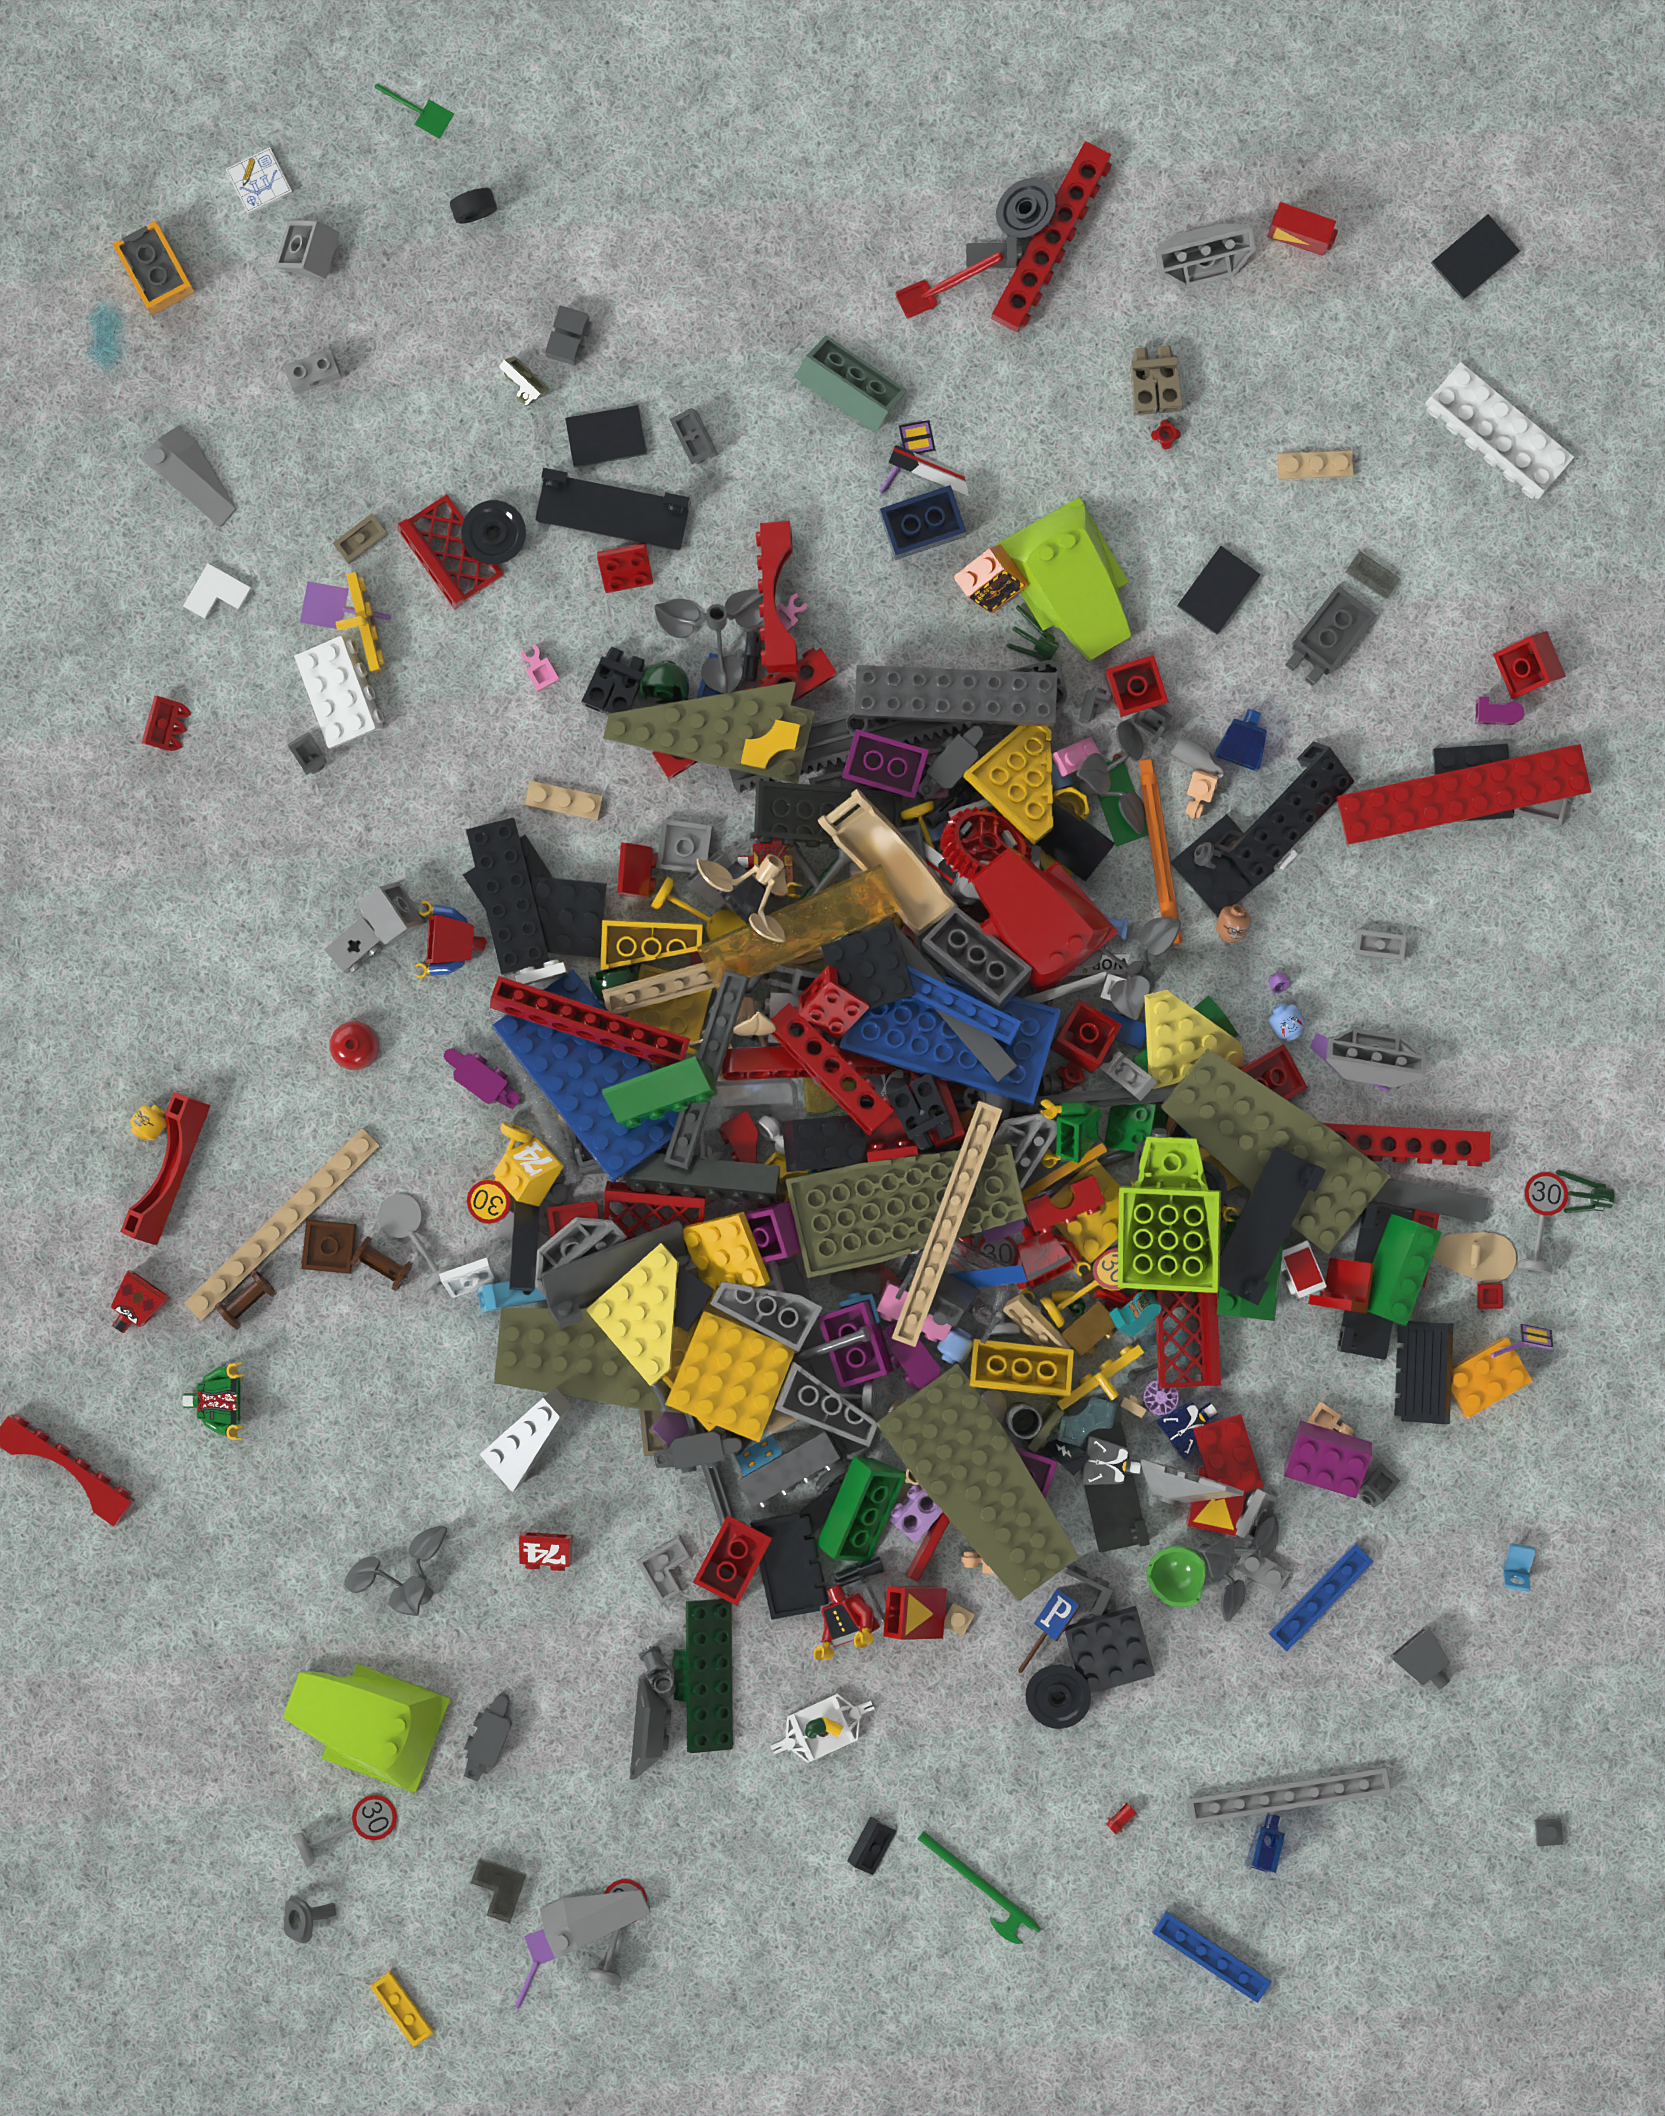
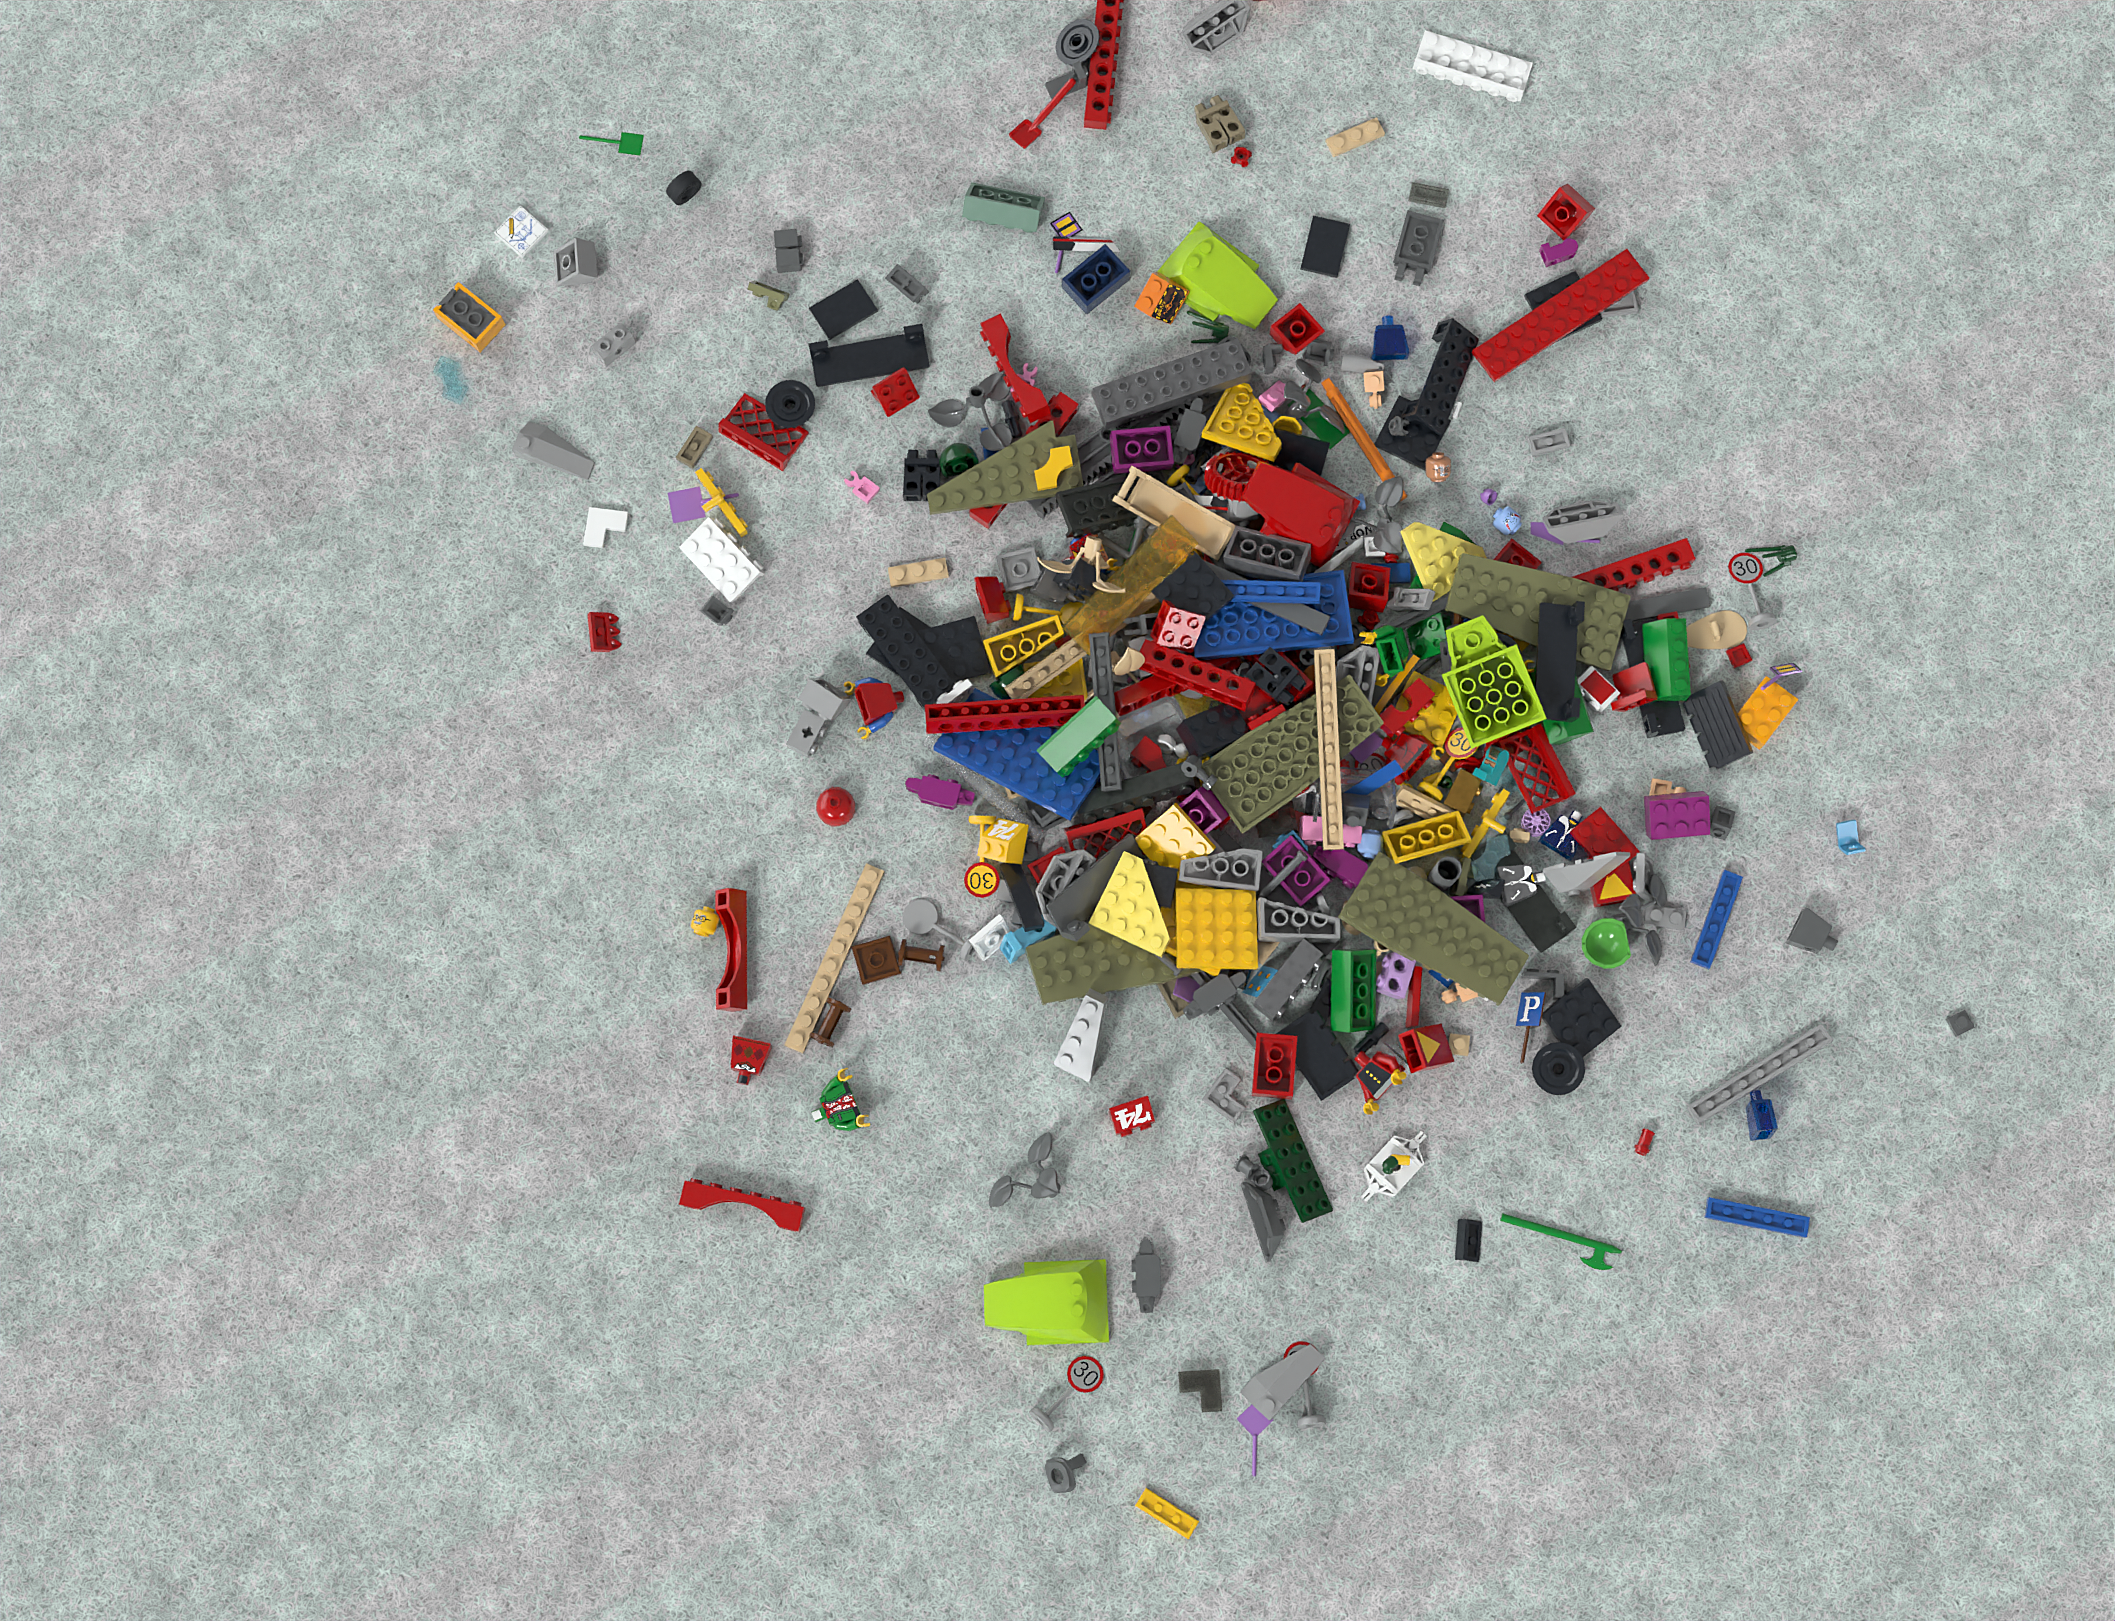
camera: 25 degrees left, 10 degrees down
none -> dark grey leg [1181,755,1218,791]

